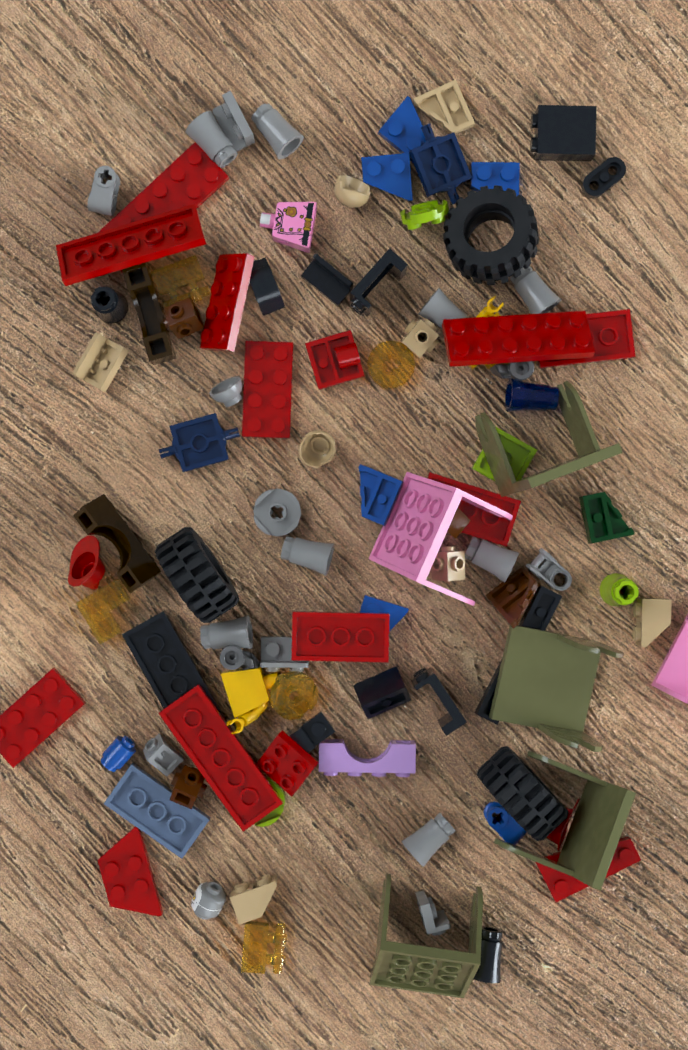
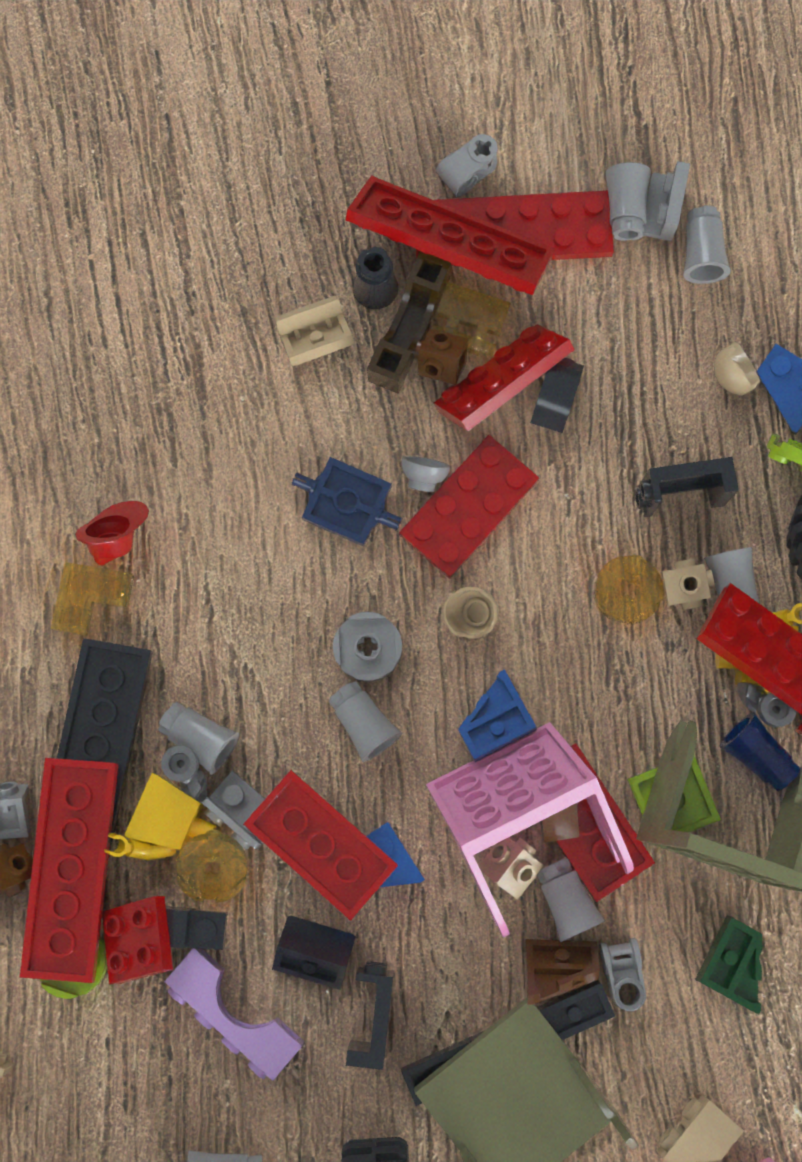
camera: 40 degrees right, 10 degrees down
dark brown arch [73,494,161,594] -> none
black tyre [155,527,239,623] -> none
bright pink torso [260,202,317,253] -> none
black panel [301,253,353,307] -> none
red plate [305,330,365,390] -> none
lime plant [599,573,639,606] -> none

